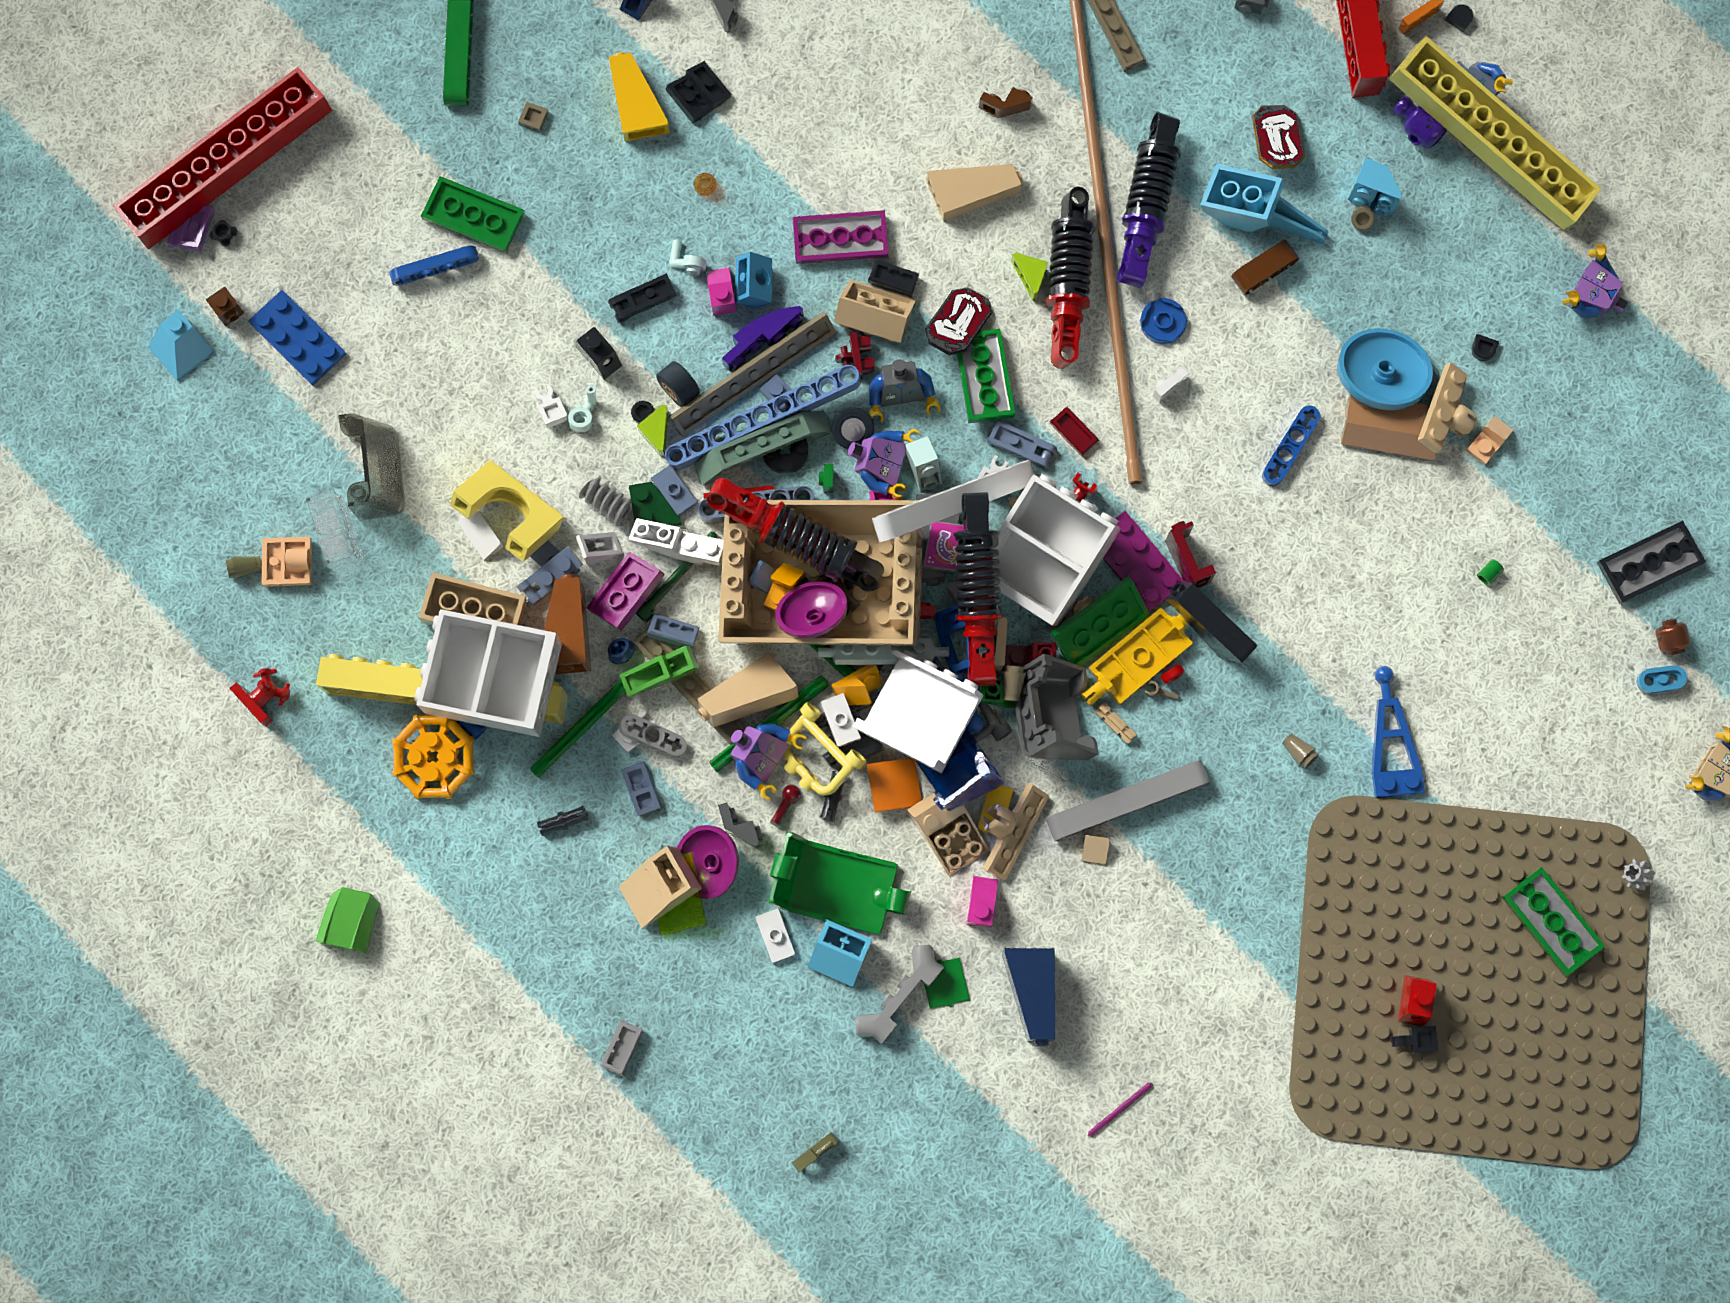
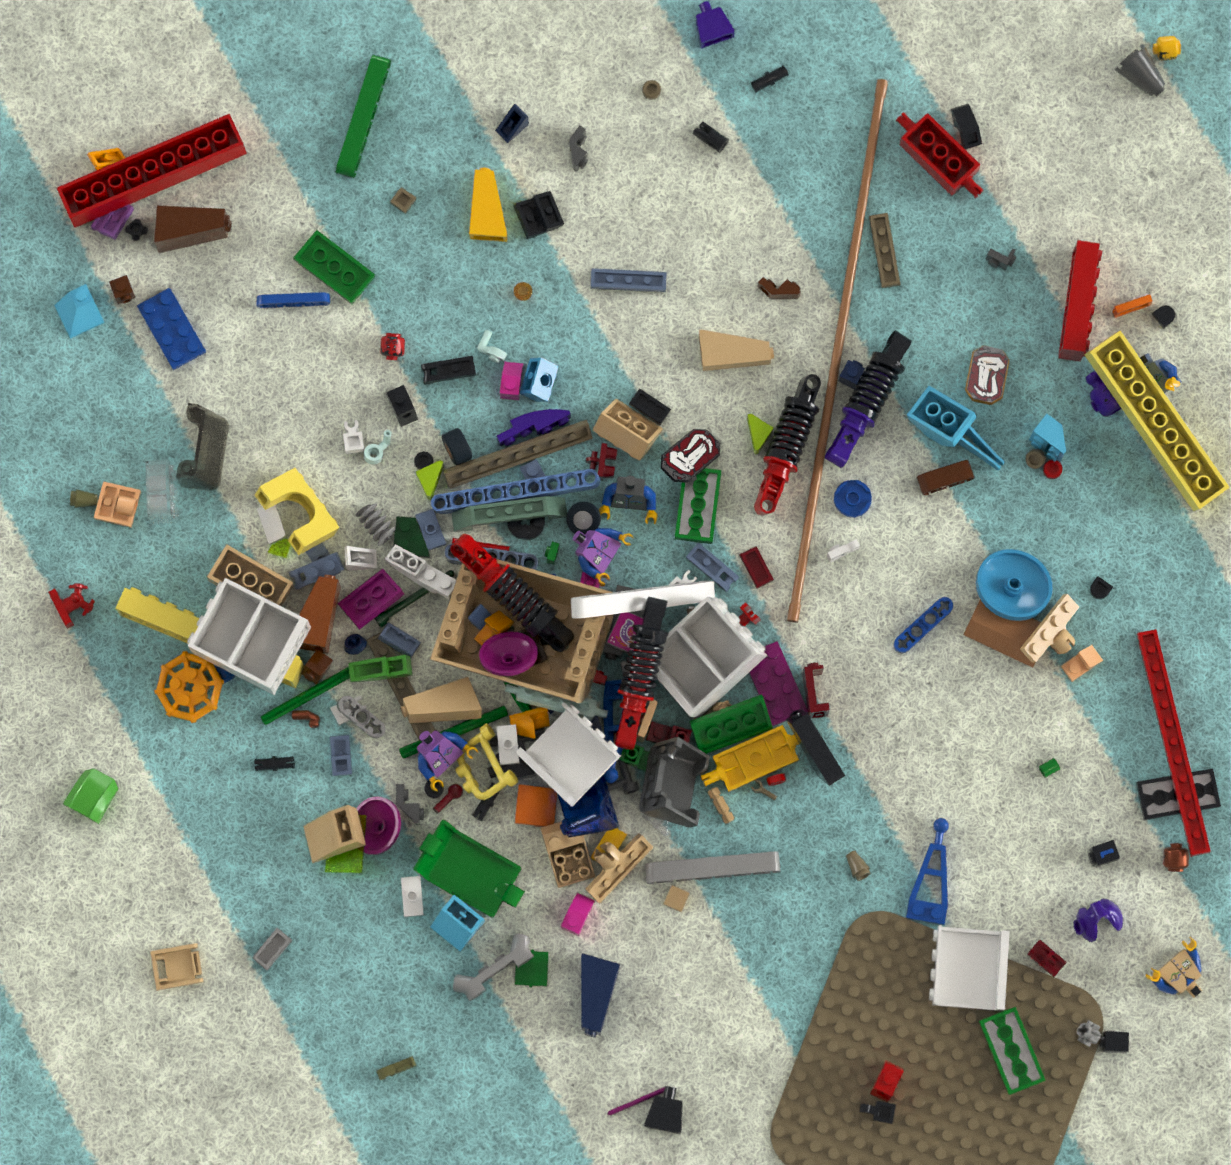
camera: 15 degrees right, 0 degrees up
magenta piece [792,210,888,264] -> none
light aqua slope [905,436,942,492] -> none
dark tan cone [1002,666,1026,701] -> none
torso [1562,243,1628,318] -> none
dark azure plate [1636,665,1687,694] -> none
none -> light orange slope [87,148,125,170]
none -> tan container [150,943,203,991]
none -> reddish brown slope [154,205,232,253]
none -> clear neon green tile [268,539,291,559]
none -> copper arm [292,710,320,728]
none -> reddish brown brick [301,649,333,685]
none -> red head [380,333,405,360]
none -> black tile [424,779,444,799]
none -> sand blue plate [590,268,667,292]
none -> black torso [644,1086,682,1134]
none -> dark blue brick [839,360,865,390]
none -> white panel [929,925,1010,1011]
none -> dark red hips [1027,939,1067,977]
none -> red tile [1043,459,1063,479]
none -> dark purple animal [1073,898,1123,943]
none -> black brick [1088,840,1120,868]
none -> black brick [1099,1031,1129,1053]
none -> red plate [1137,629,1211,857]

